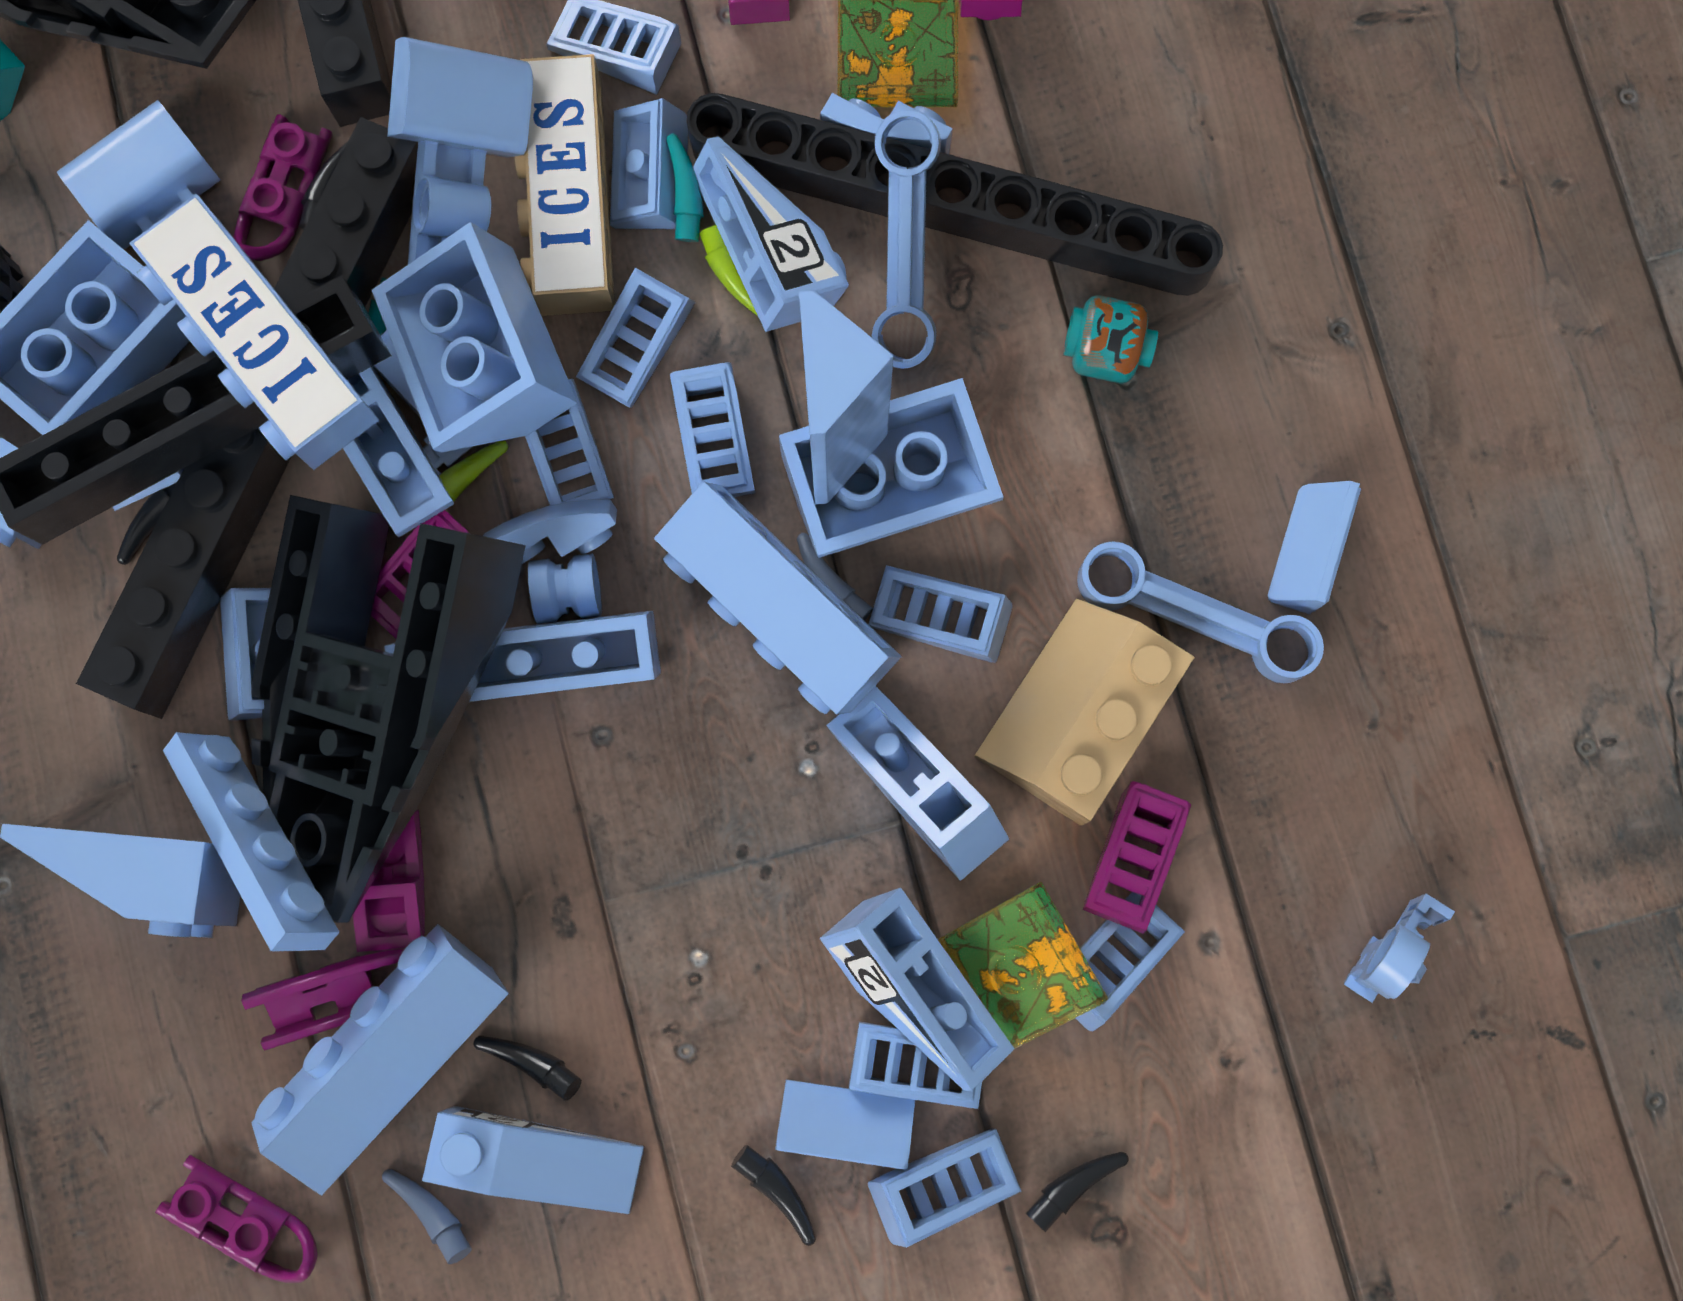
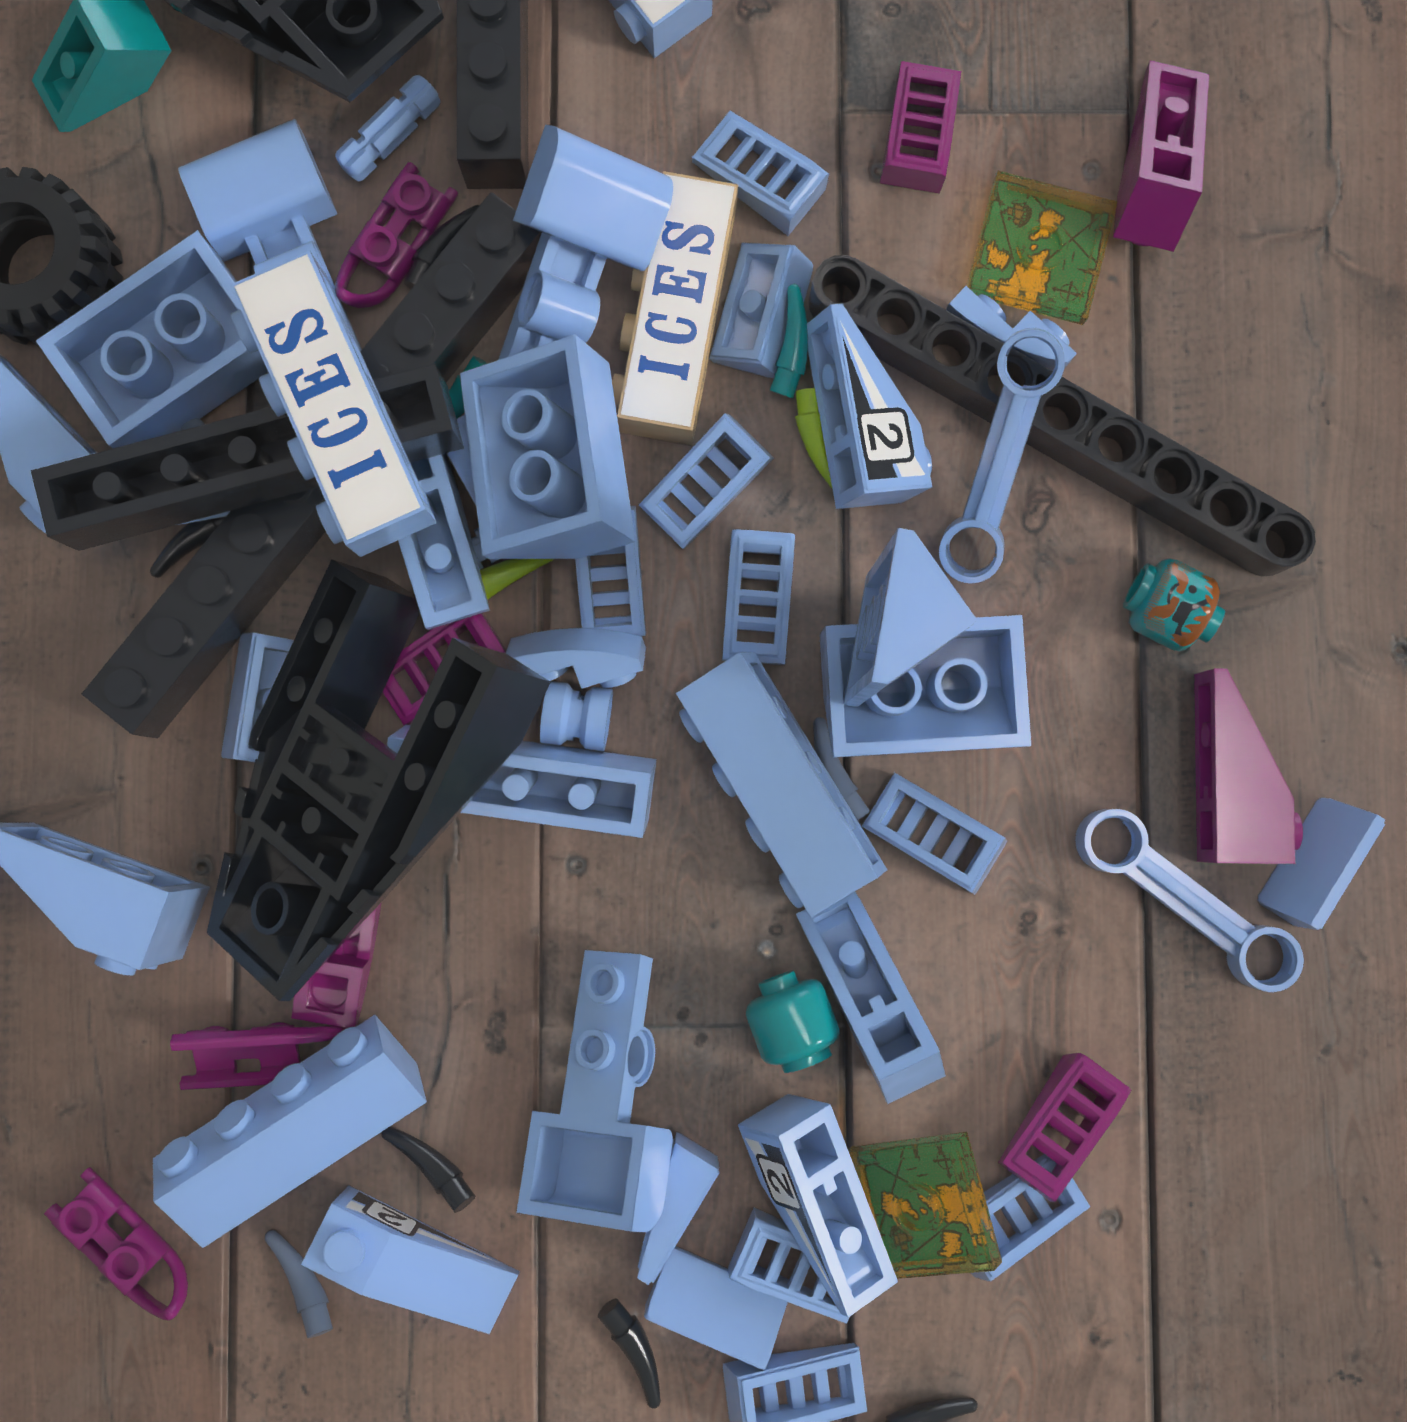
camera: 10 degrees right, 5 degrees up
light blue plate [163,732,339,951] -> none
tan slope [974,598,1195,826] -> none
light blue piece [1344,893,1455,1003] -> none
none -> light blue axle [335,75,440,182]
none -> light blue plate [516,950,673,1232]
none -> light blue slope [637,1132,719,1285]
none -> teal head [746,970,840,1073]
none -> slope [1194,668,1303,864]

